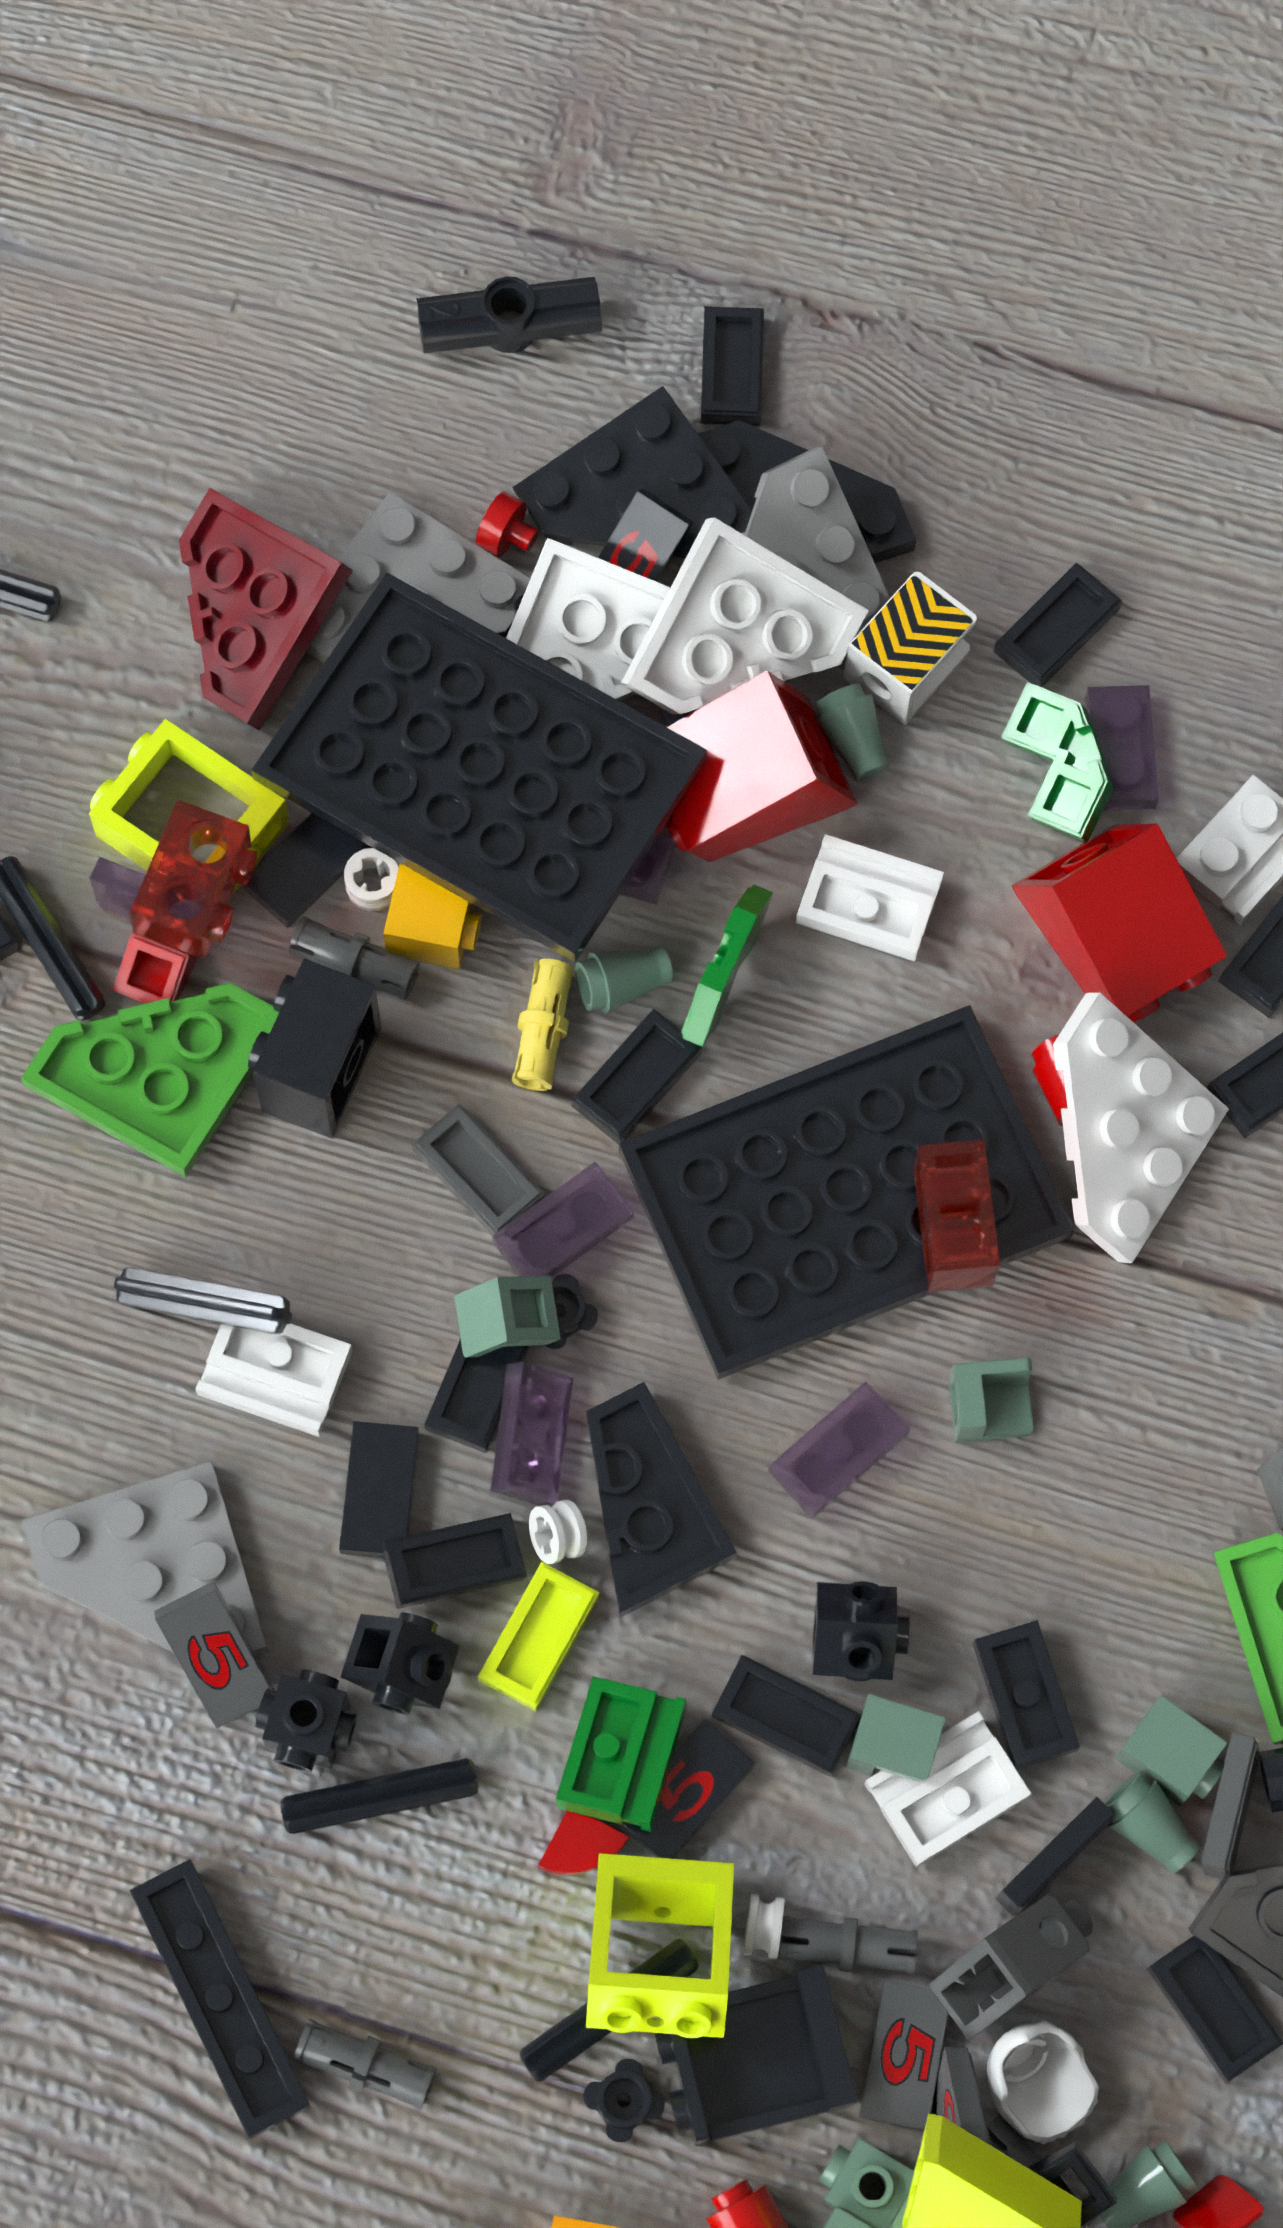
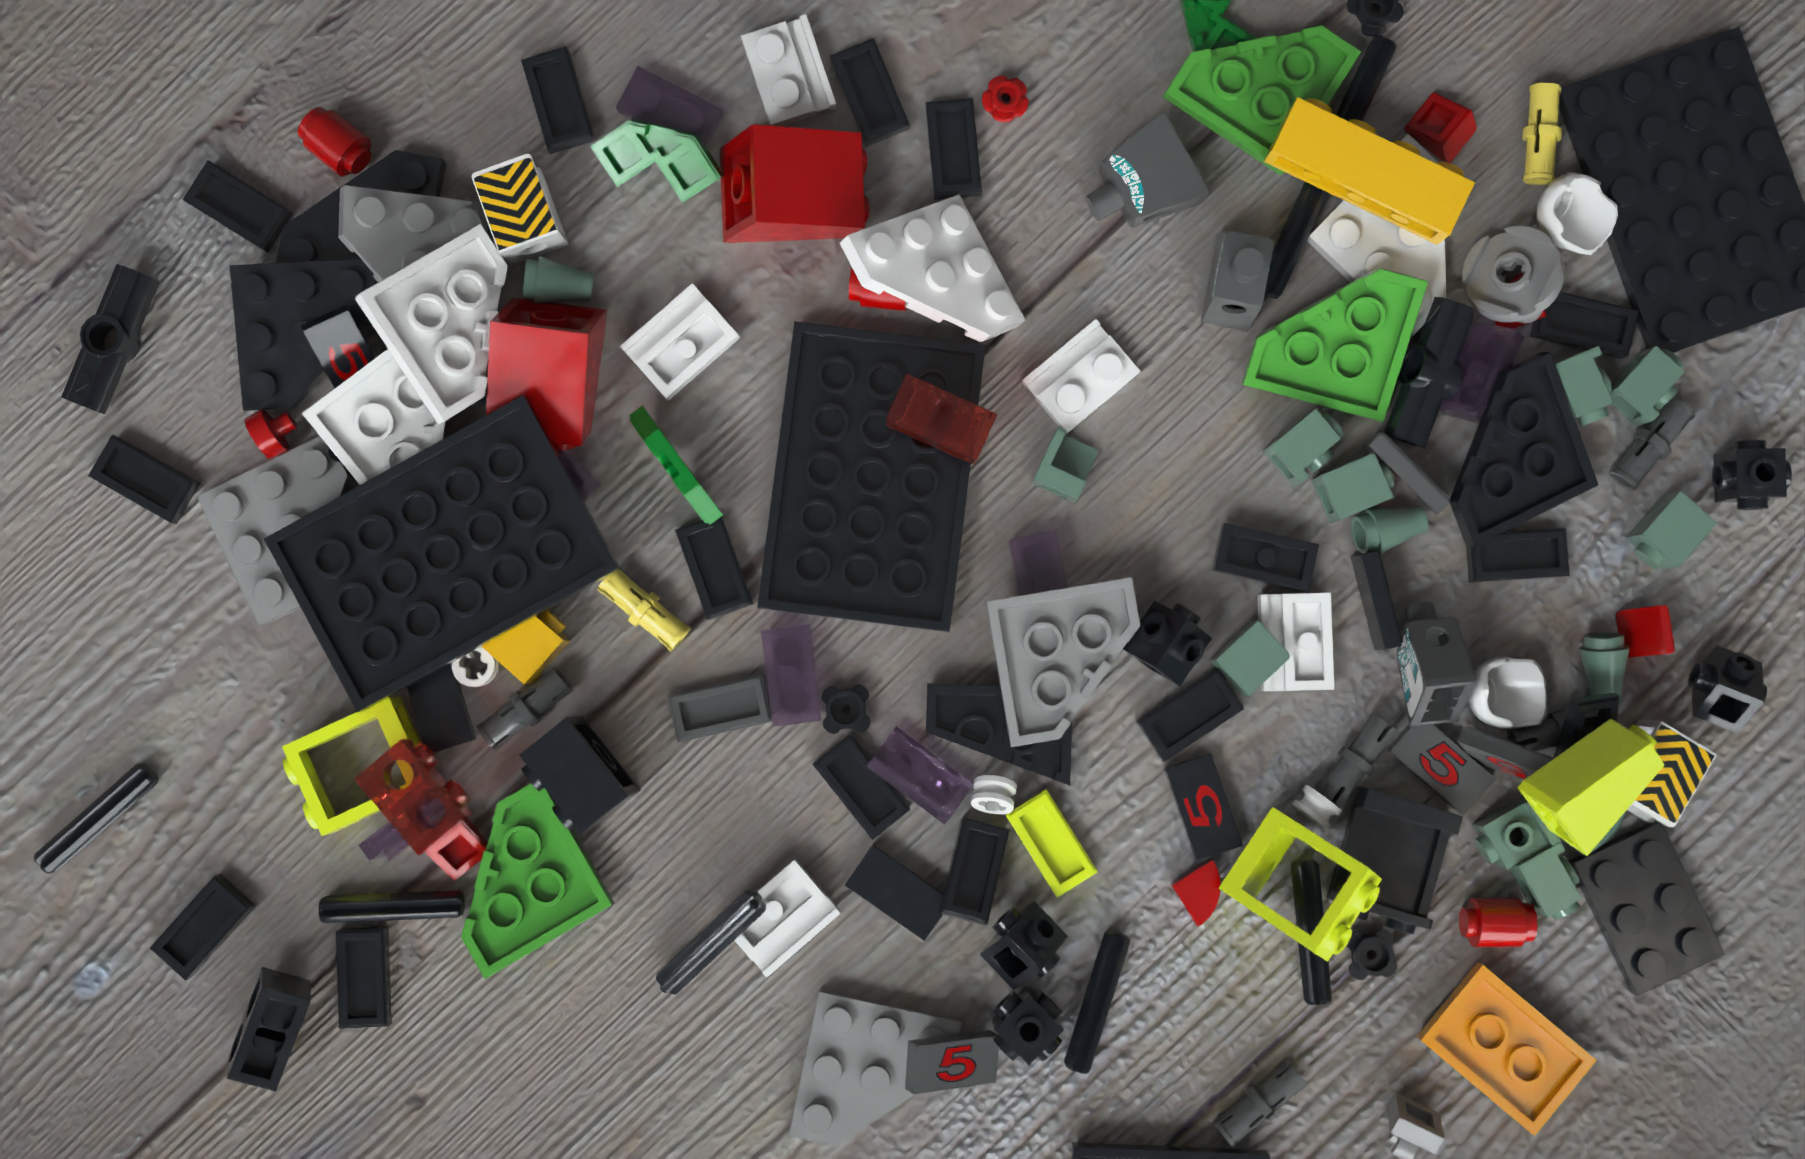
camera: 55 degrees left, 15 degrees up
dark red plate [179,488,353,730] -> none
sand green panel [454,1276,561,1357] -> none
green plate [556,1676,687,1832] -> none
sand green cone [575,947,673,1013] -> none
none -> black tile [88,434,200,524]
none -> red brick [297,107,371,177]
none -> light grey plate [986,577,1140,747]
none -> white plate [1022,319,1141,435]
none -> sand green brick [1263,409,1344,487]

